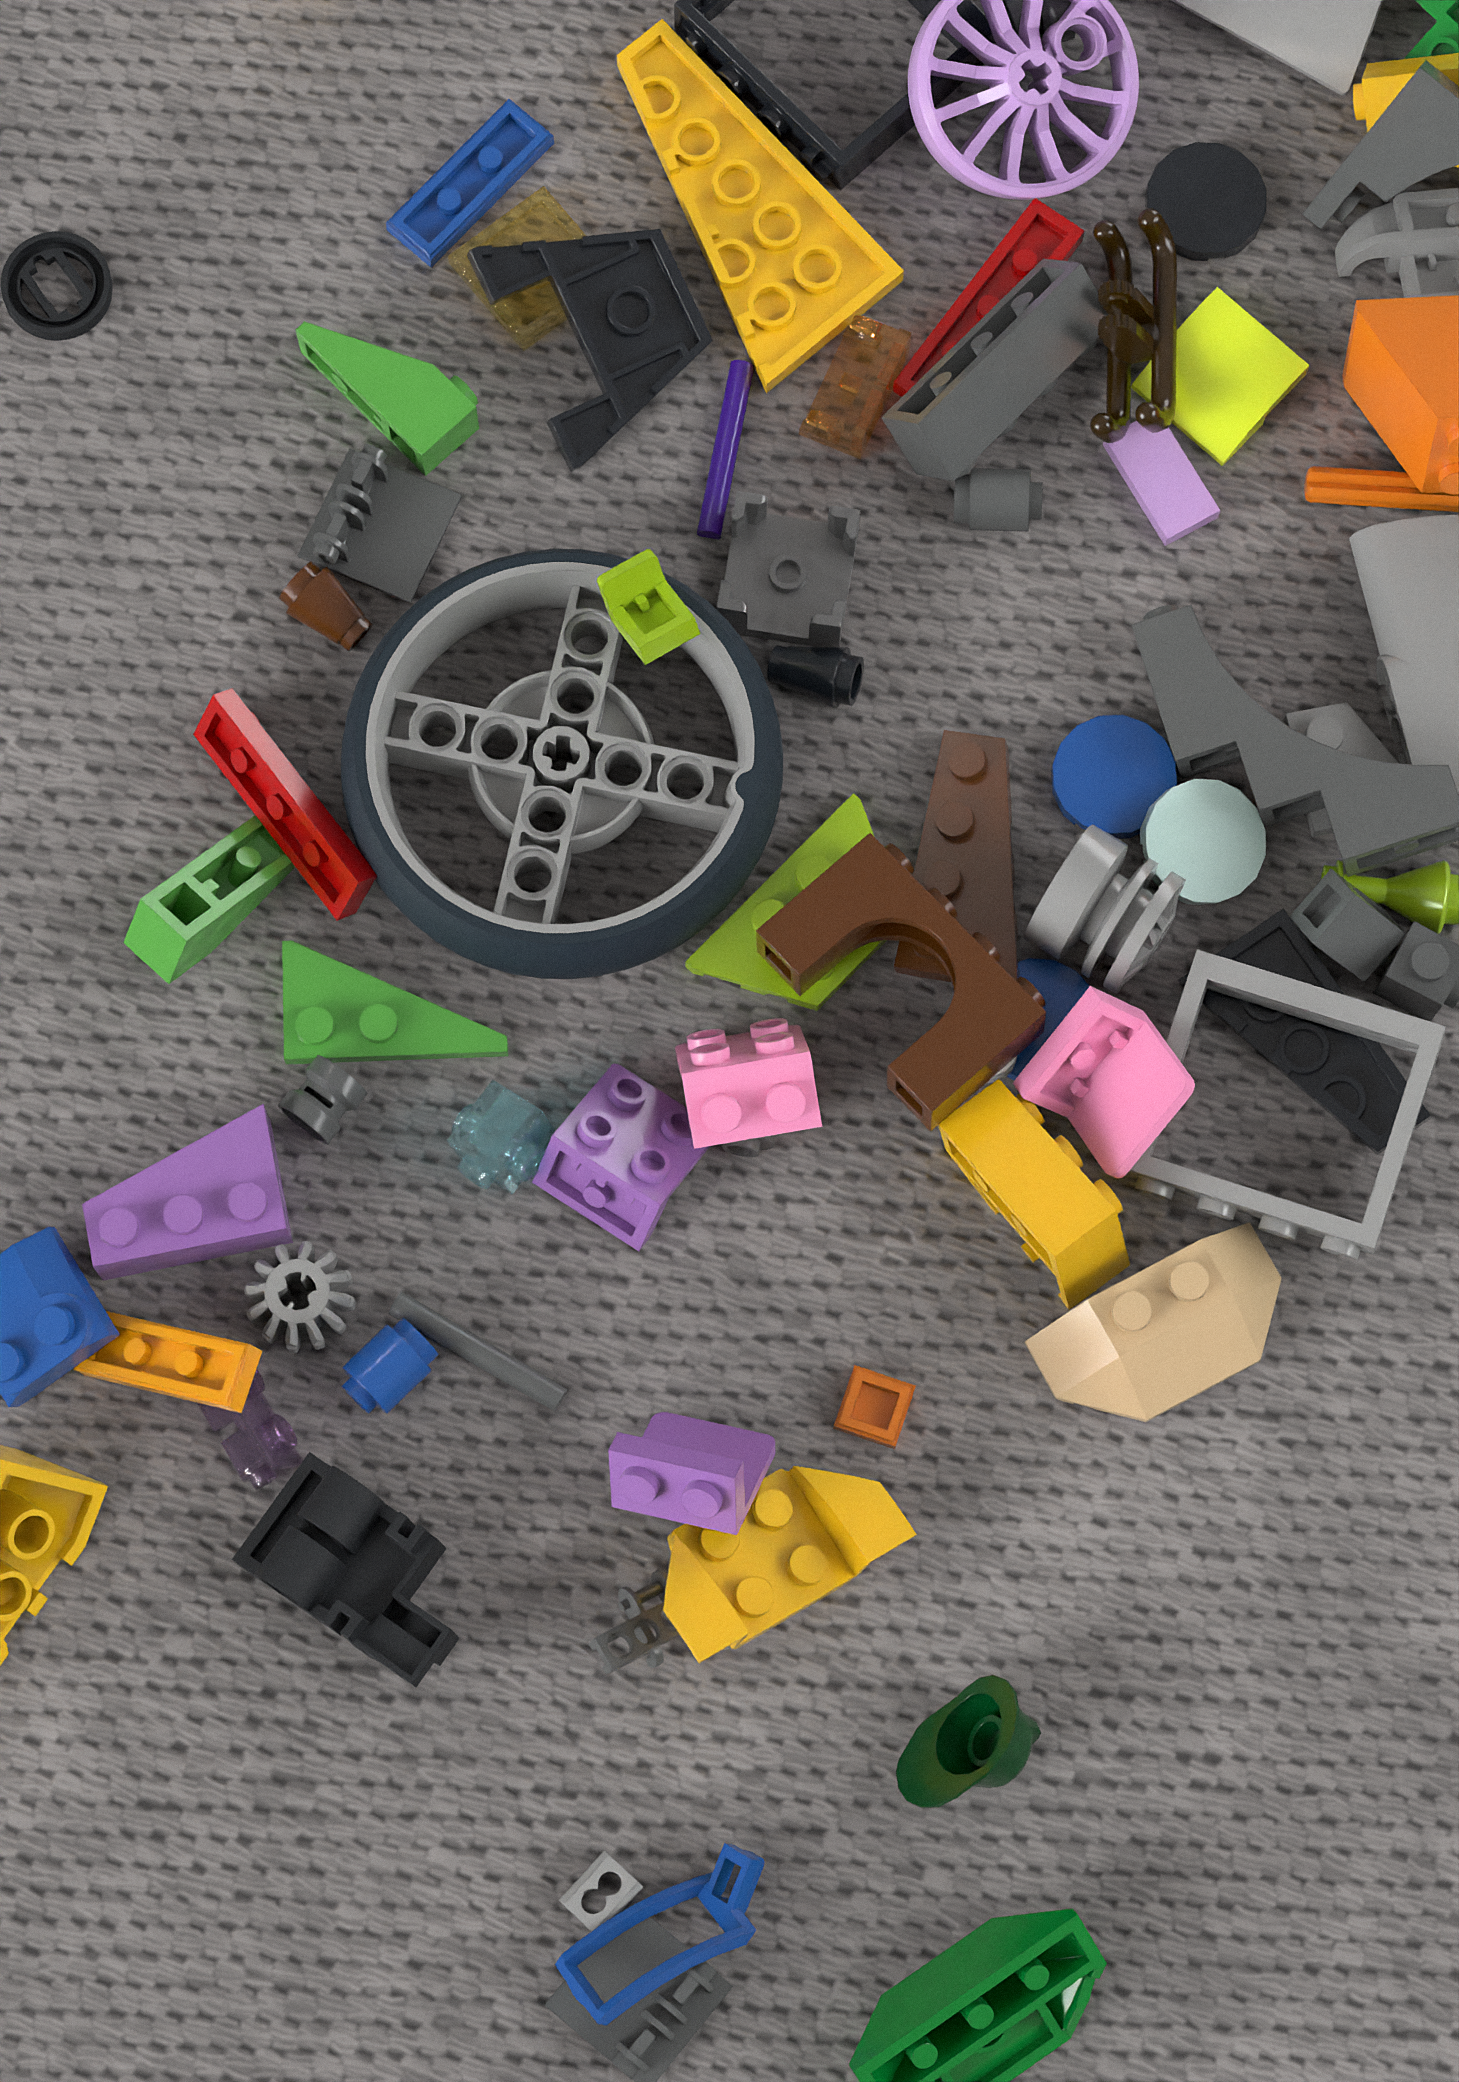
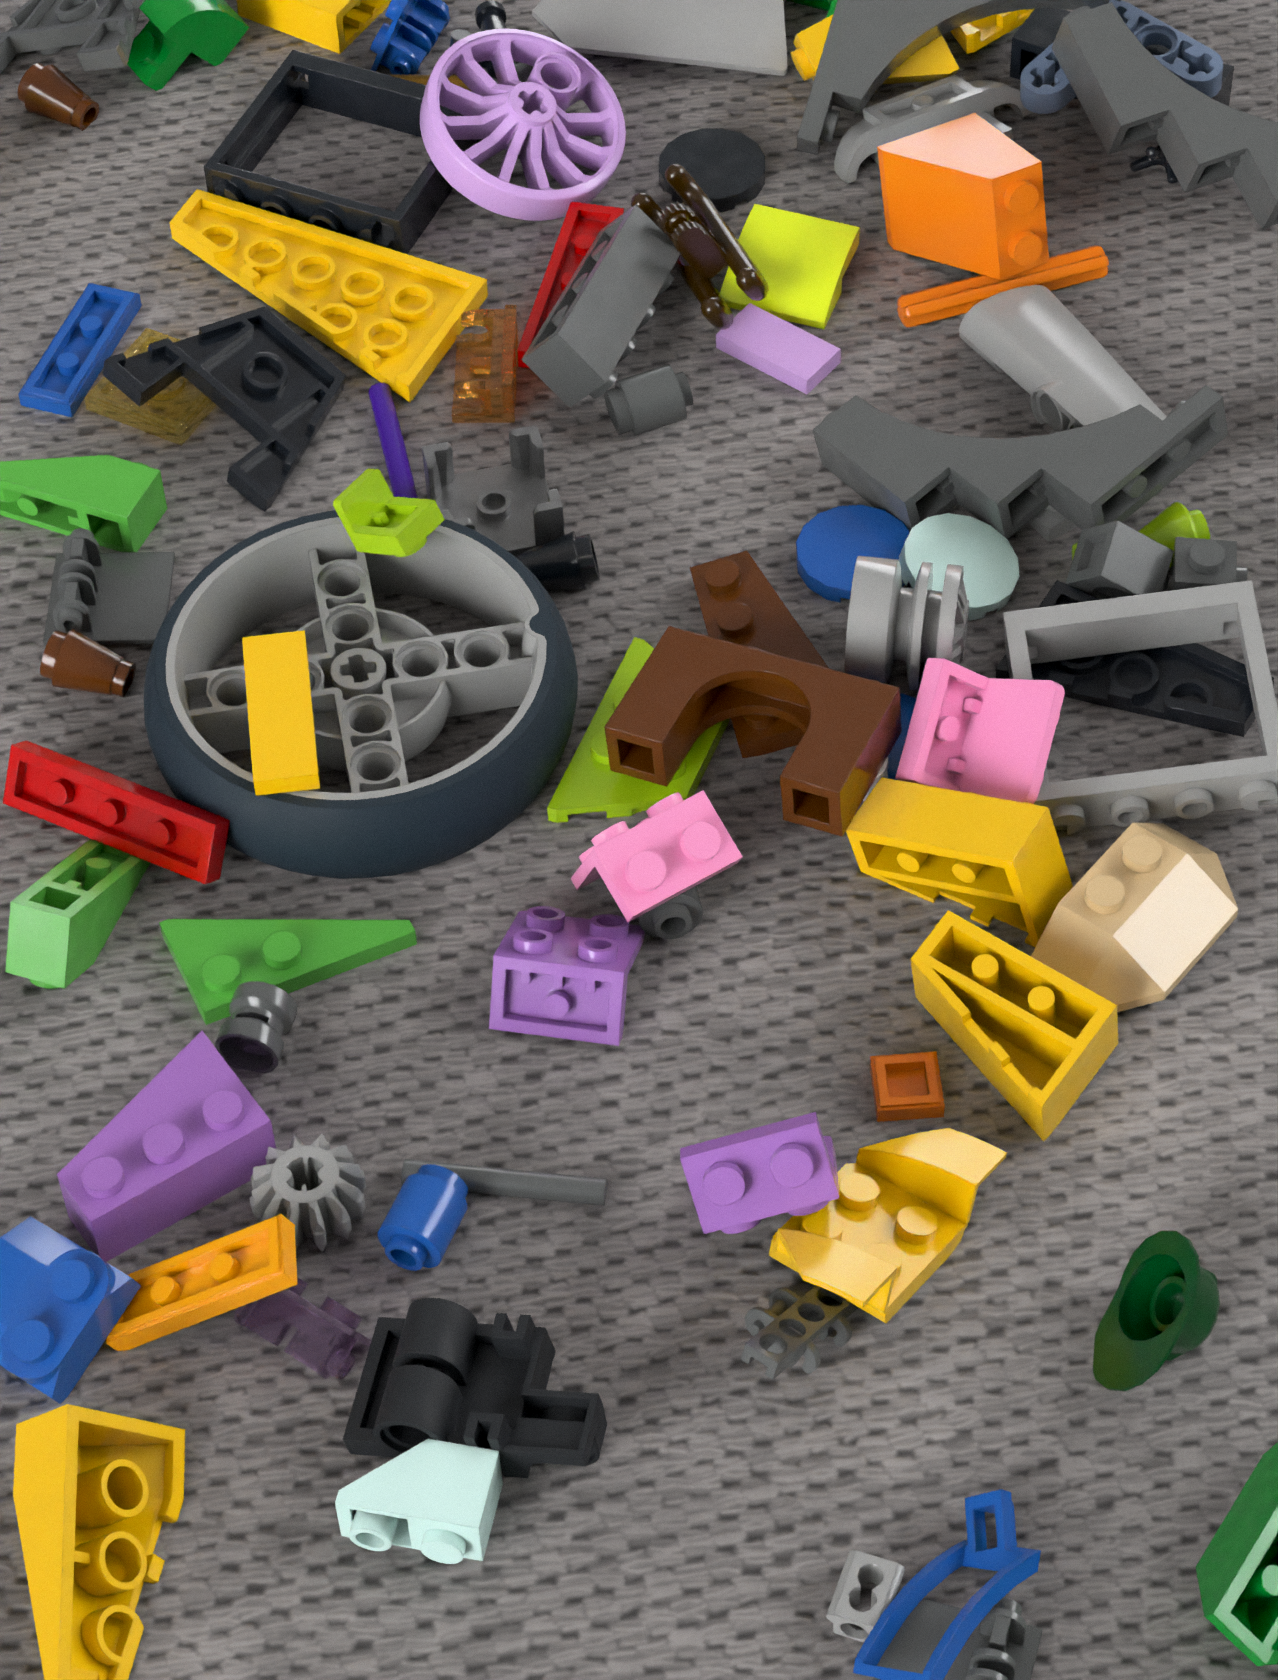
camera: 20 degrees left, 25 degrees down
clear light blue brick [447,1079,555,1195] -> none
none -> yellow tile [242,630,320,796]
none -> light aqua slope [335,1439,503,1564]
none -> yellow wedge [910,910,1118,1142]

